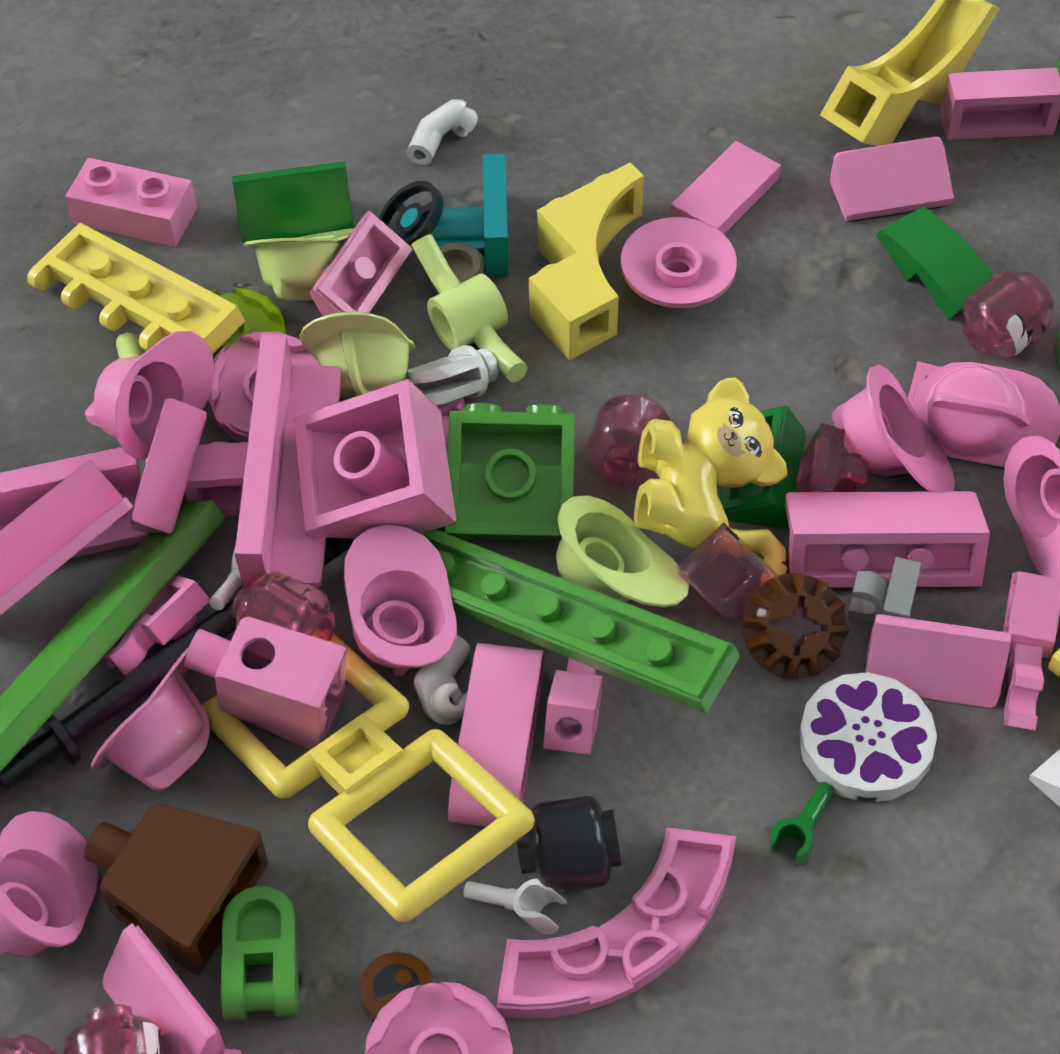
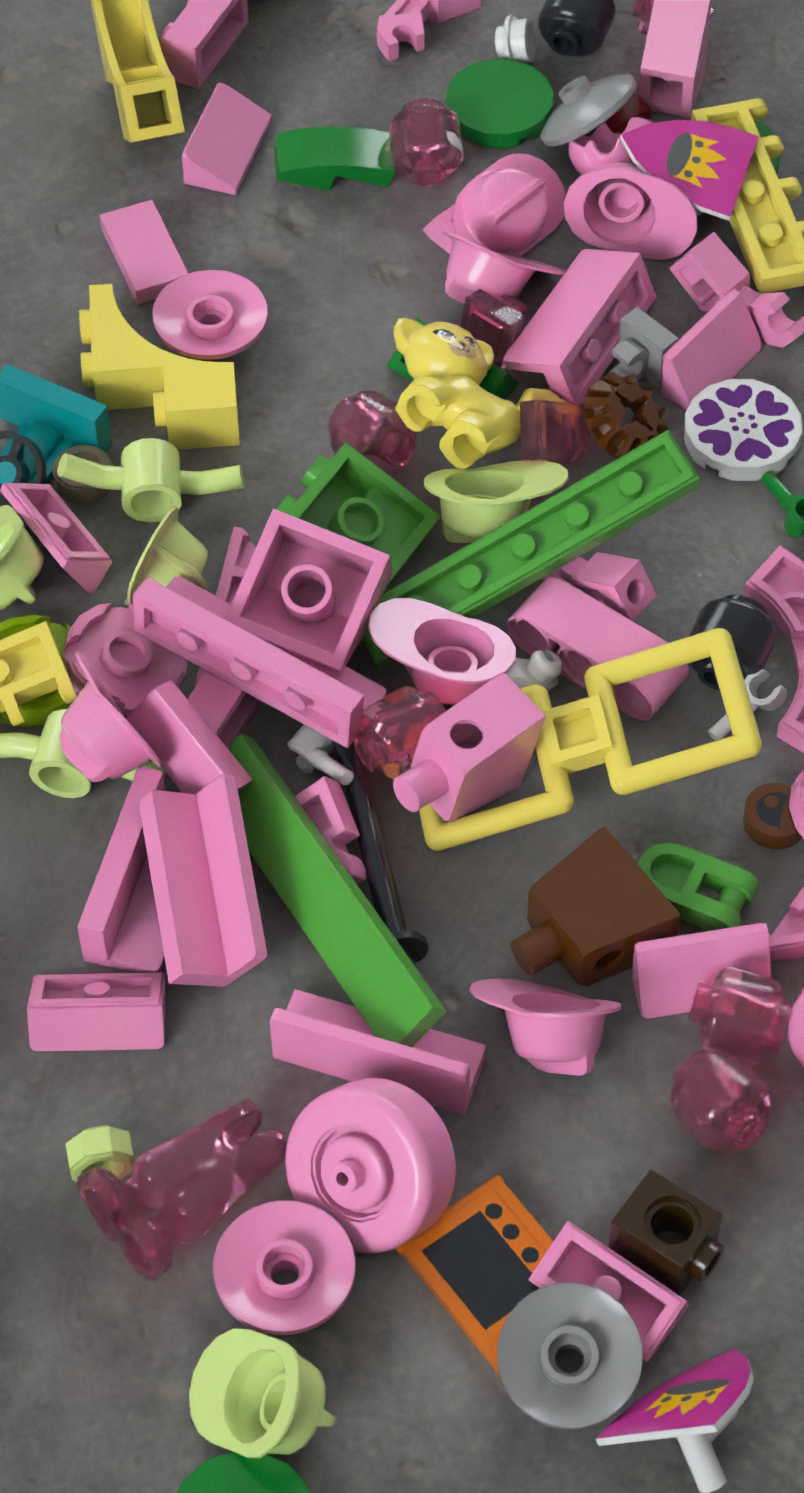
camera: 60 degrees left, 0 degrees up
bright pink piece [91,647,210,791] -> none
white arm [407,345,499,406] -> none

